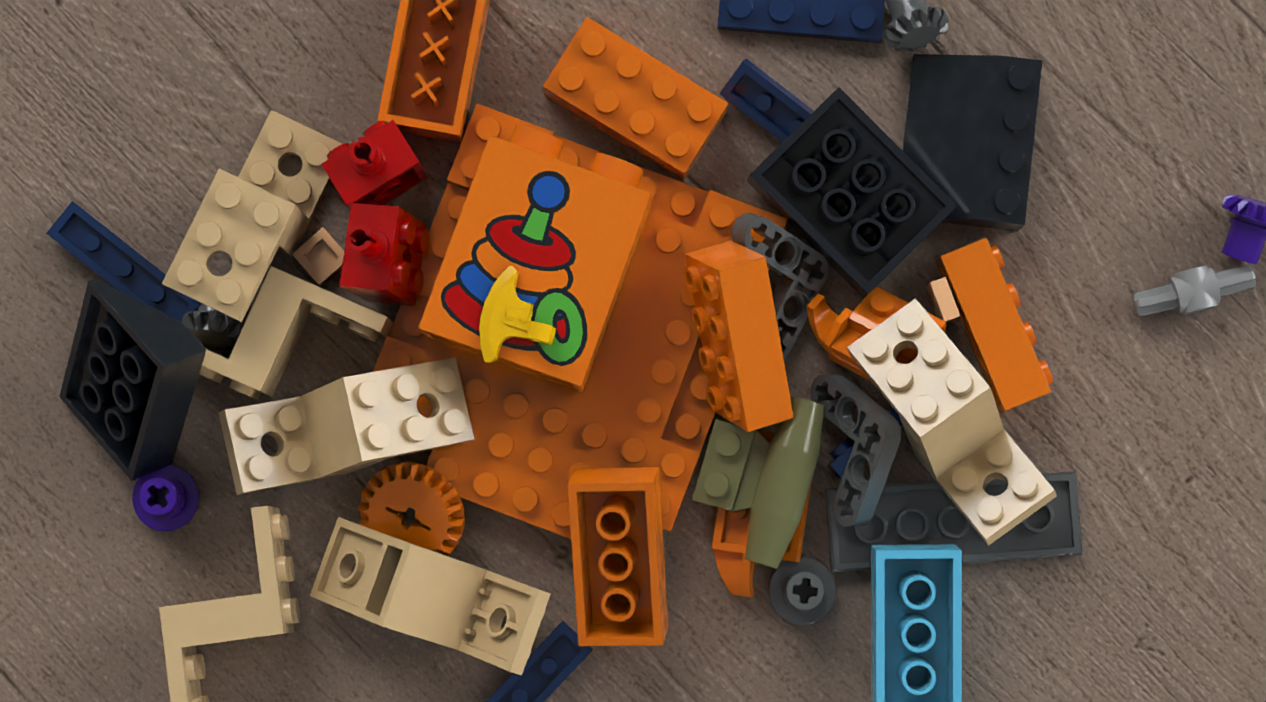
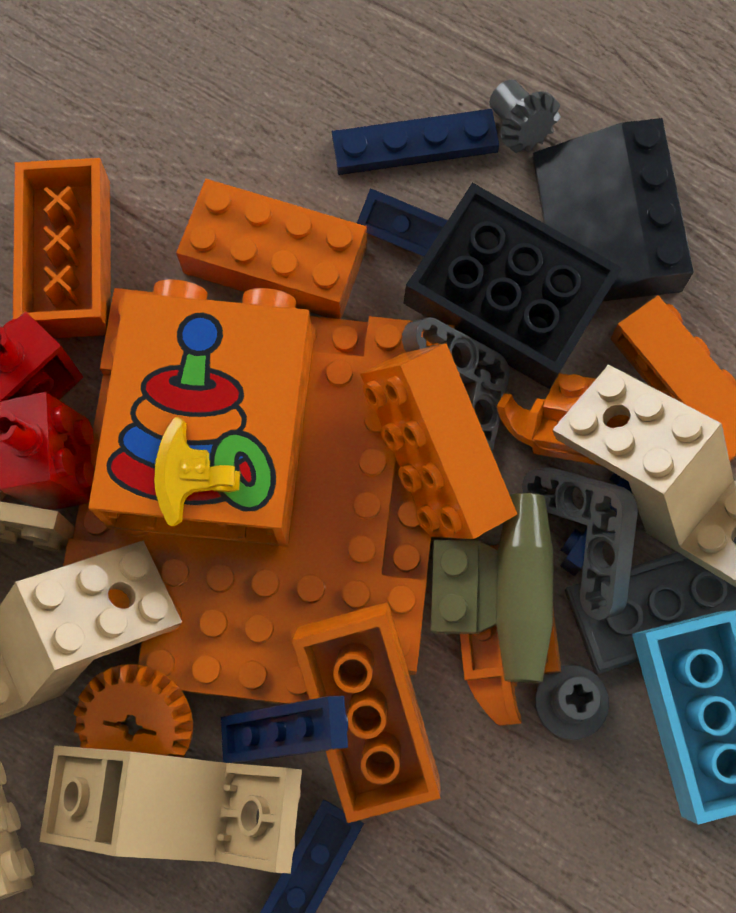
camera: 15 degrees left, 10 degrees down
light nougat tile [925,277,960,324] -> none
none -> dark blue plate [221,696,348,763]

